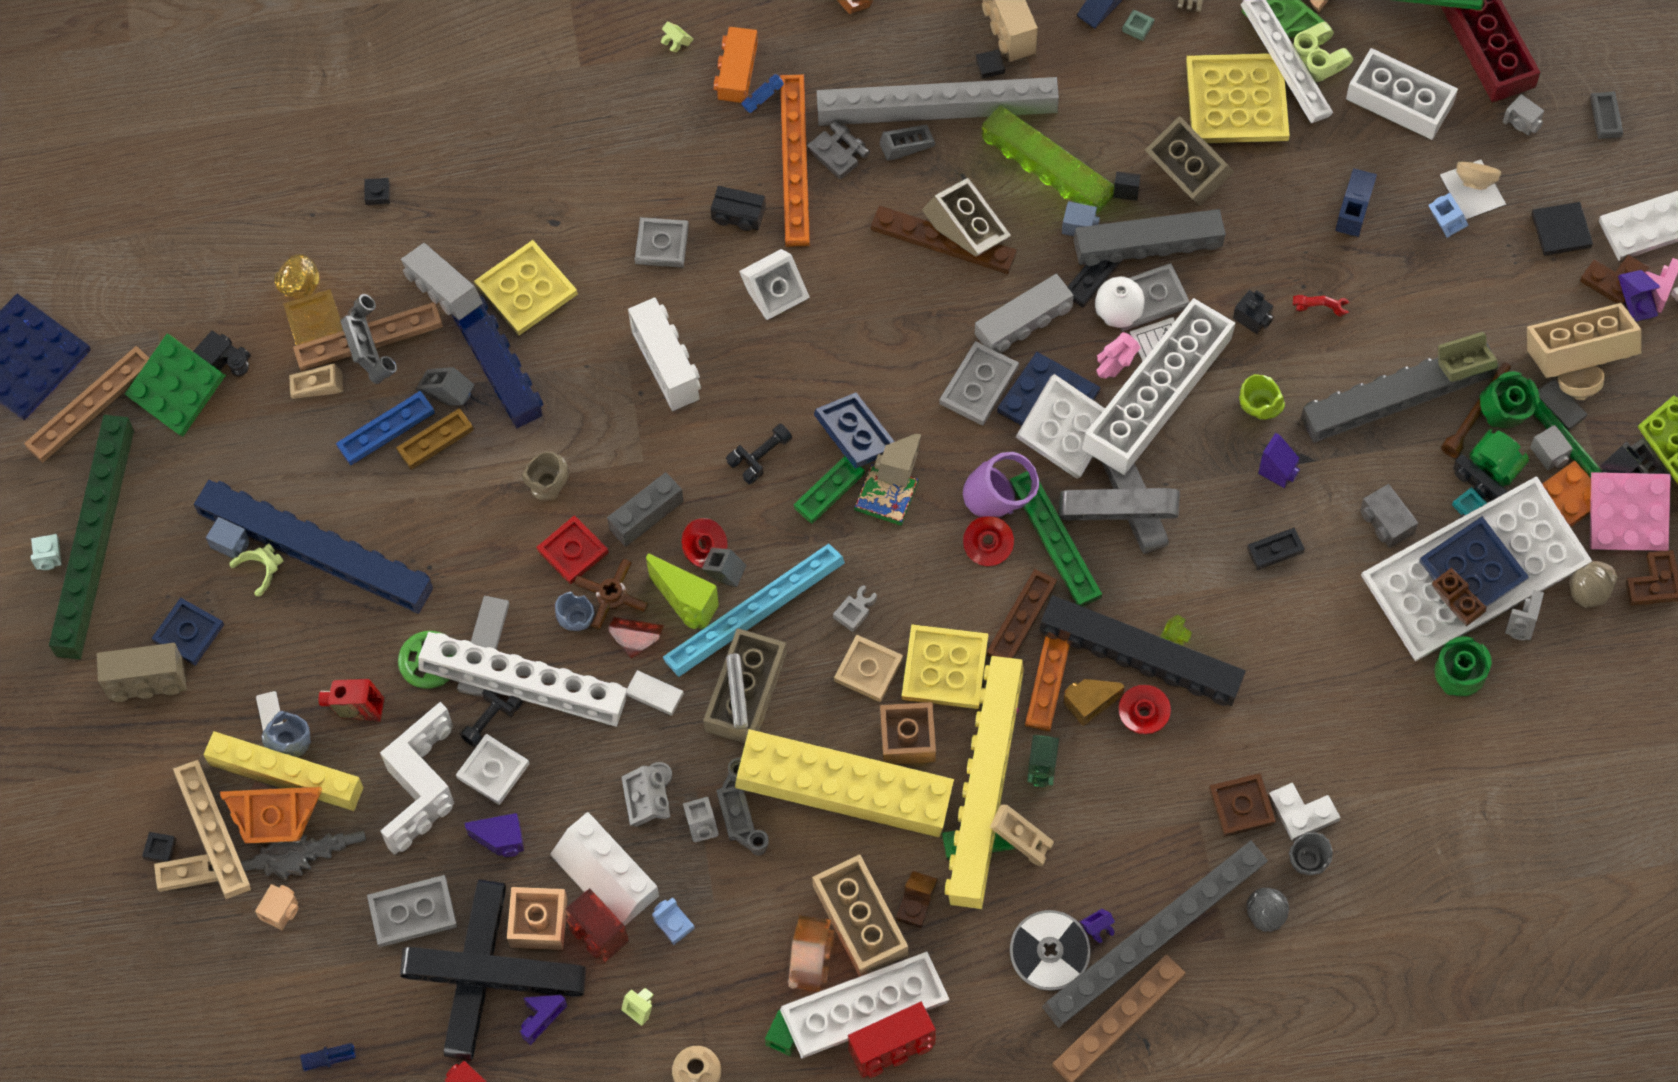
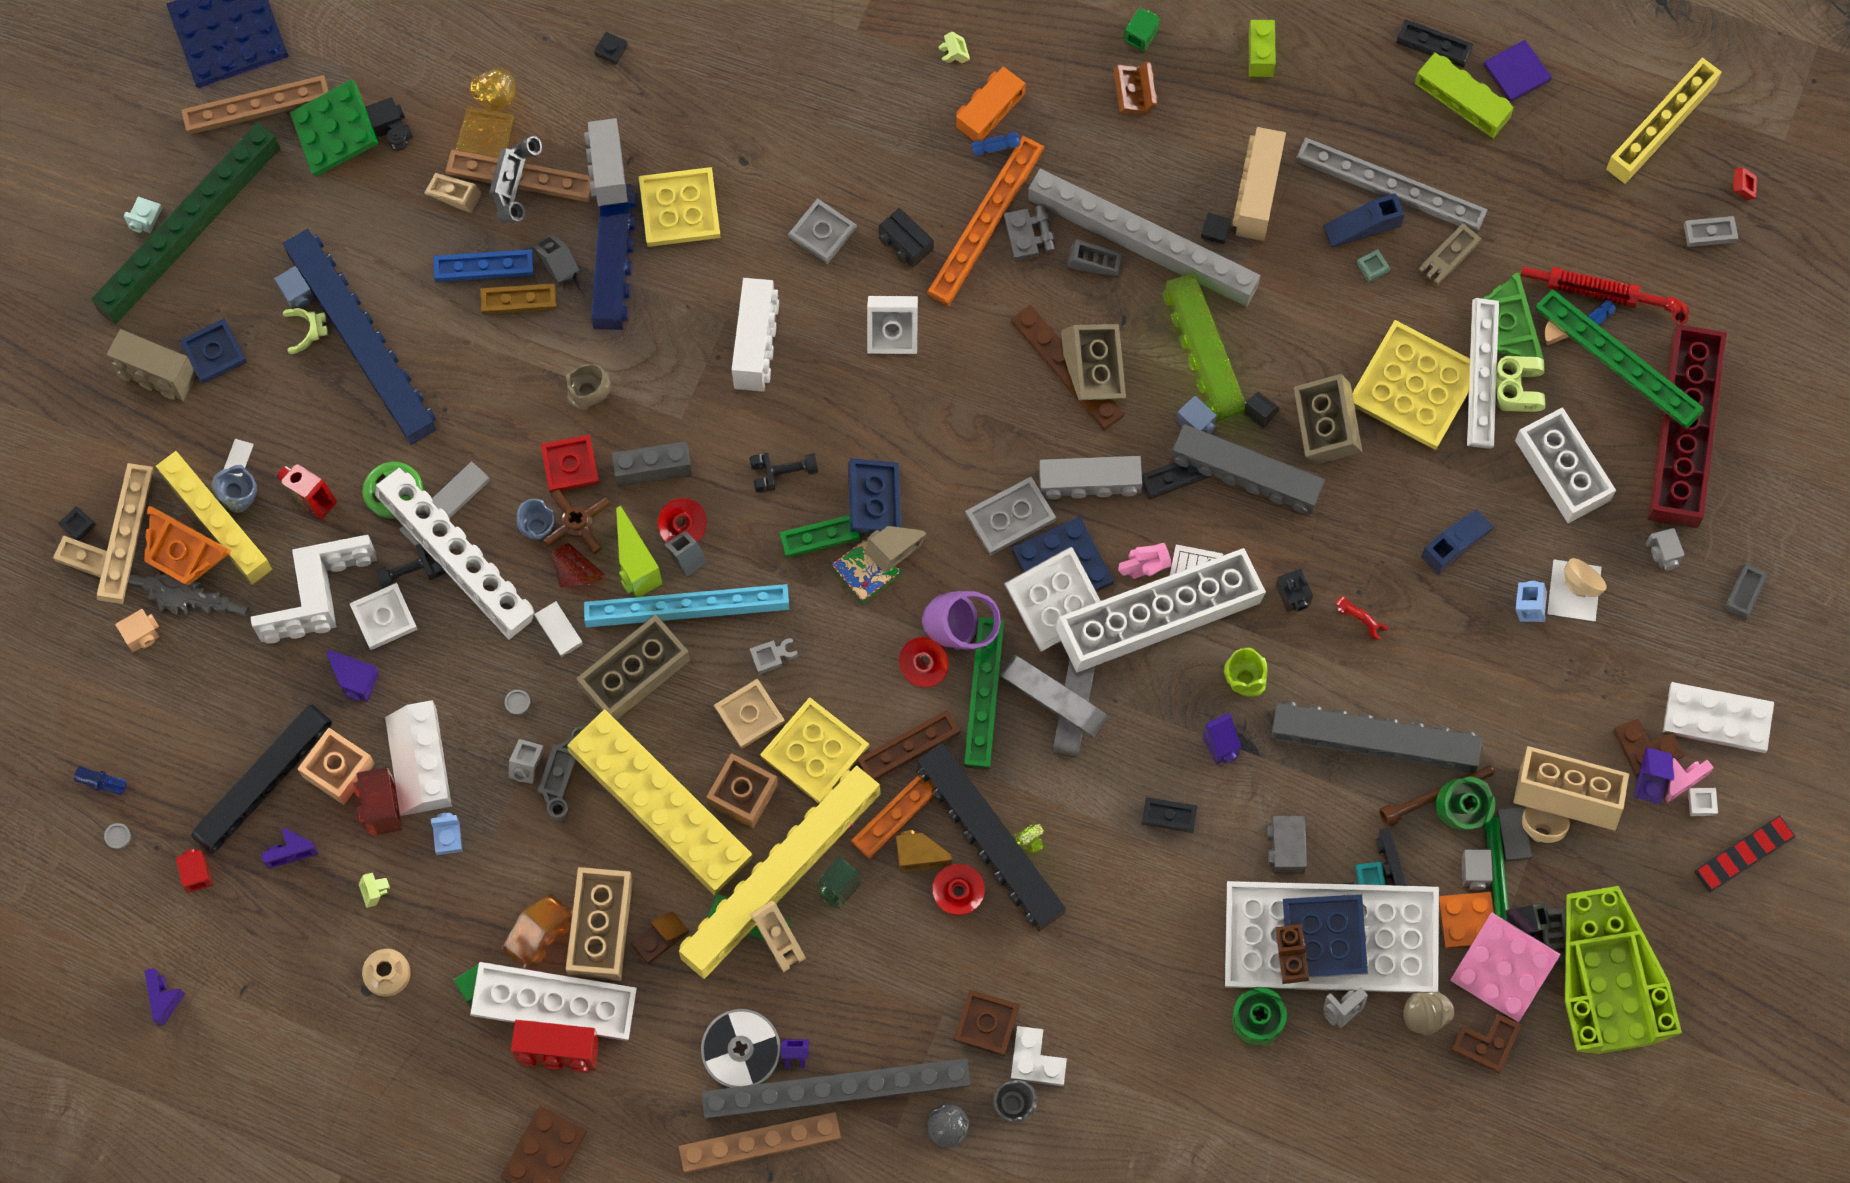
camera: 30 degrees right, 5 degrees up
light grey plate [367,875,457,947] -> none
black beam [400,947,586,997] -> none
light grey bracket [622,766,670,827] -> none
light grey axle [726,654,748,729] -> none
white cylinder [1095,277,1145,328] -> none
light grey tile [1121,263,1190,331] -> none
olive bracket [1438,332,1498,382] -> none
green brick [1469,429,1529,487] -> none
black tile [1531,202,1593,256] -> none

